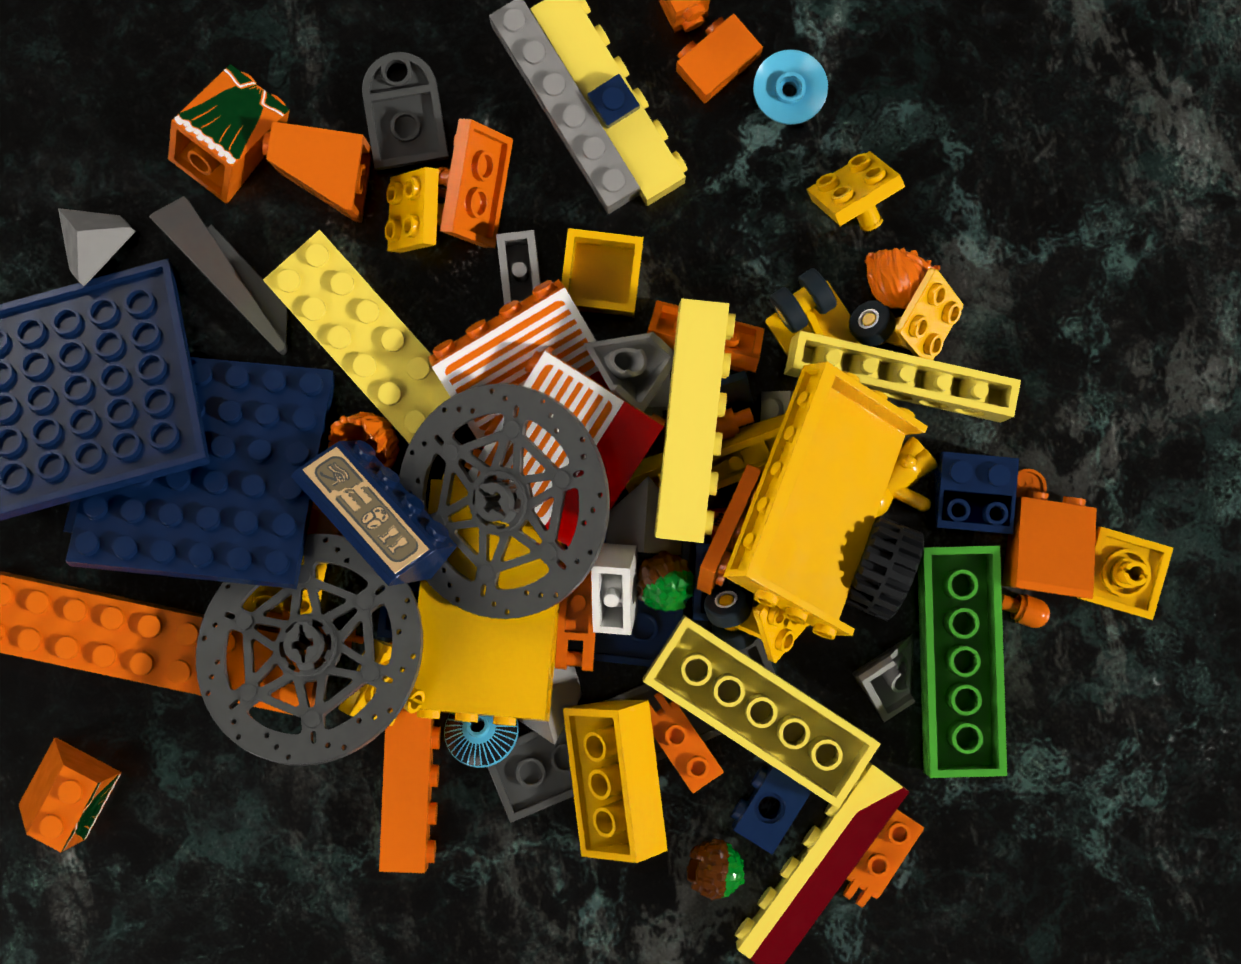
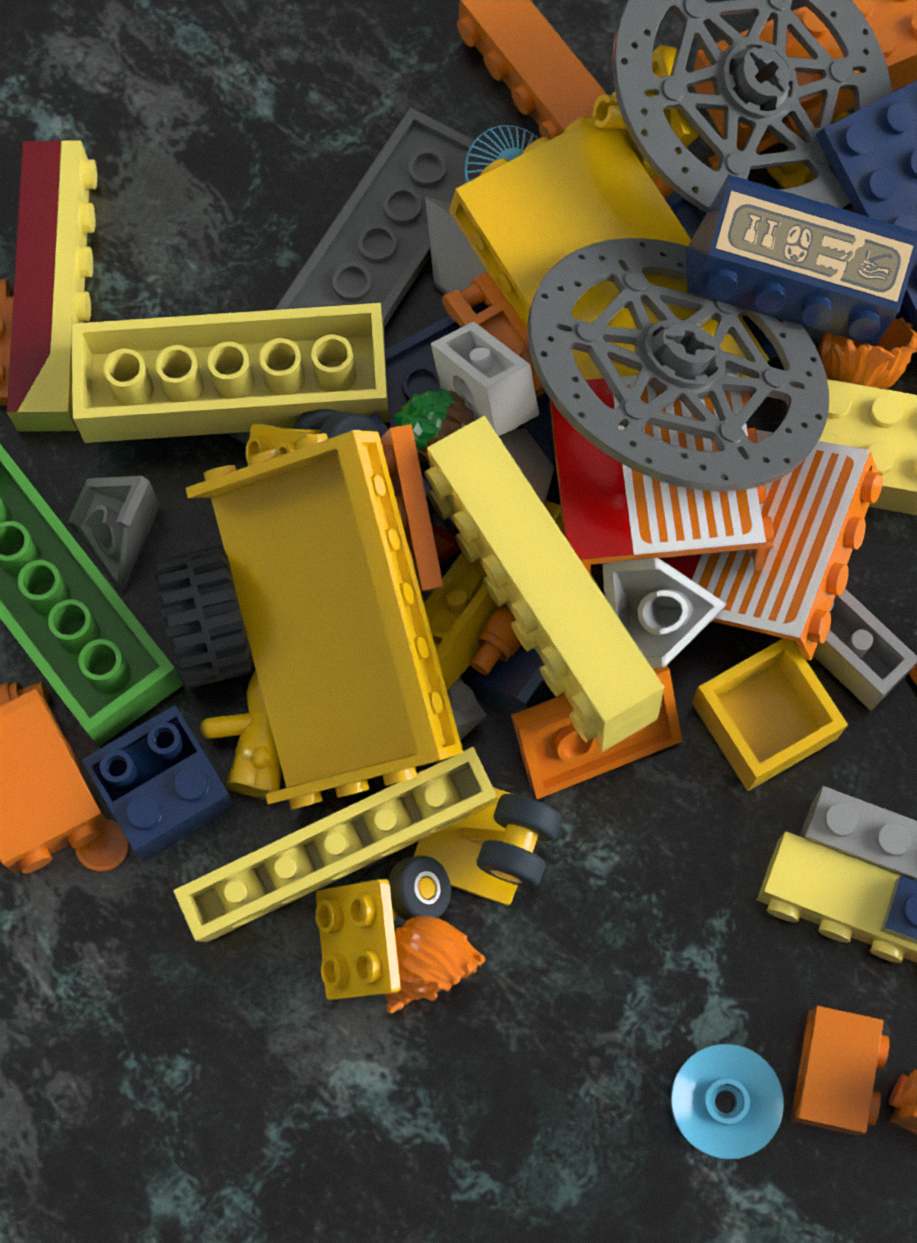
camera: 140 degrees right, 15 degrees down
yellow slope [563,699,668,863] -> none
orange hinge [649,692,724,793] -> none
reddish brown piece [686,838,745,901] -> none
dark blue brick [730,764,812,854] -> none
yellow plate [806,151,905,231] -> none

